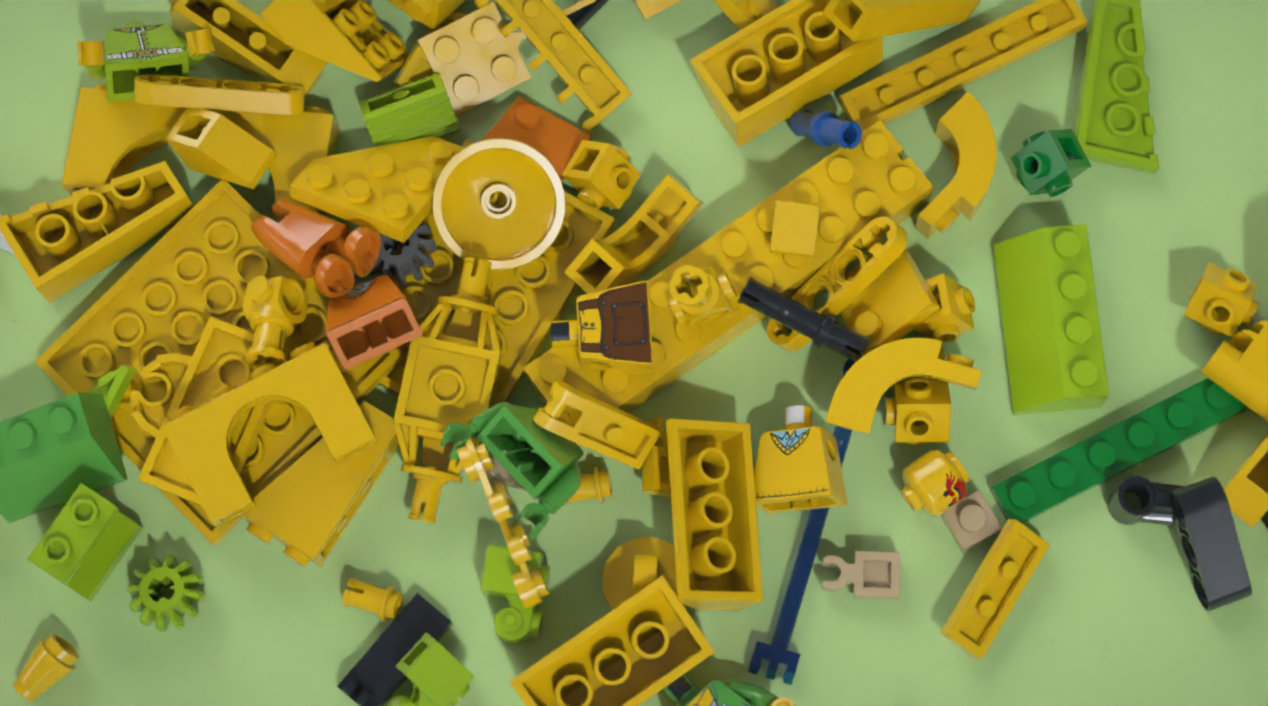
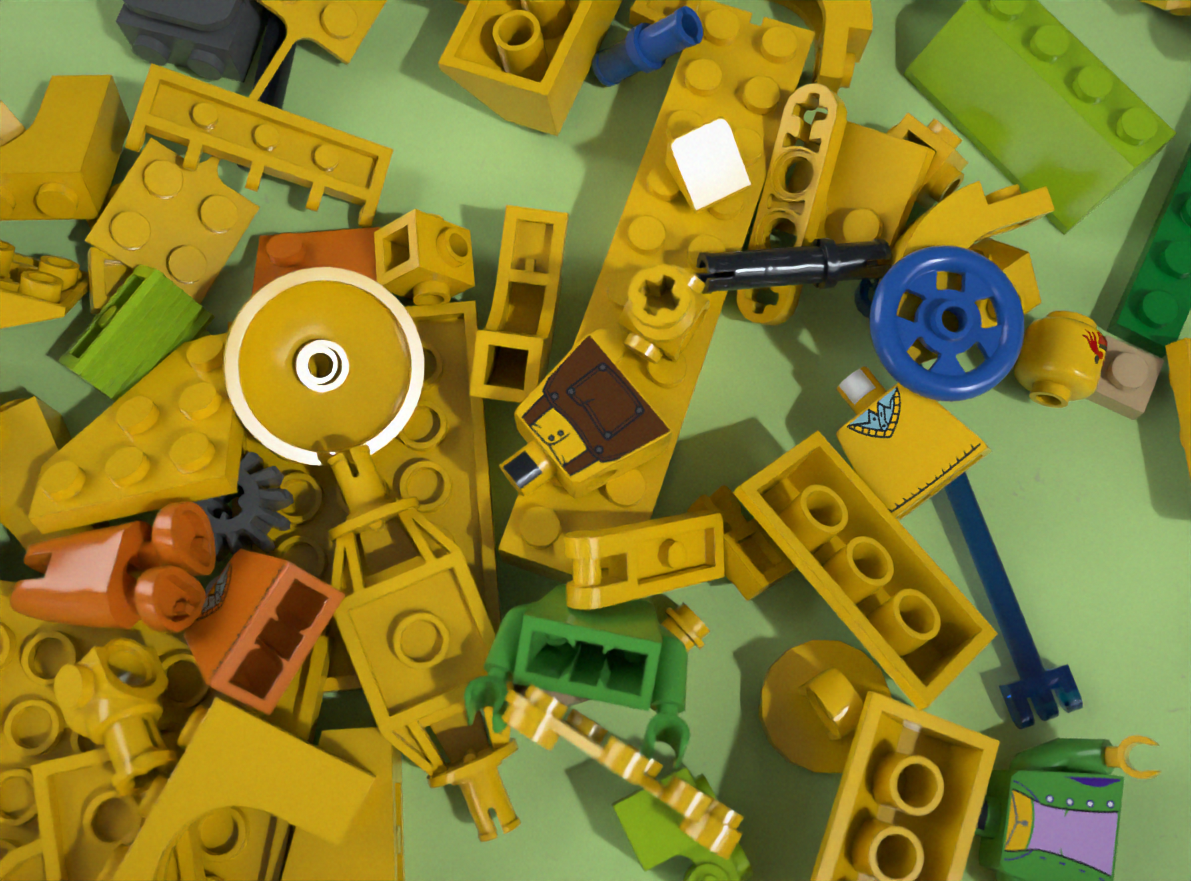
camera: 45 degrees left, 0 degrees up
tan plate [822,551,900,600] -> none
none -> blue plate [870,245,1025,402]

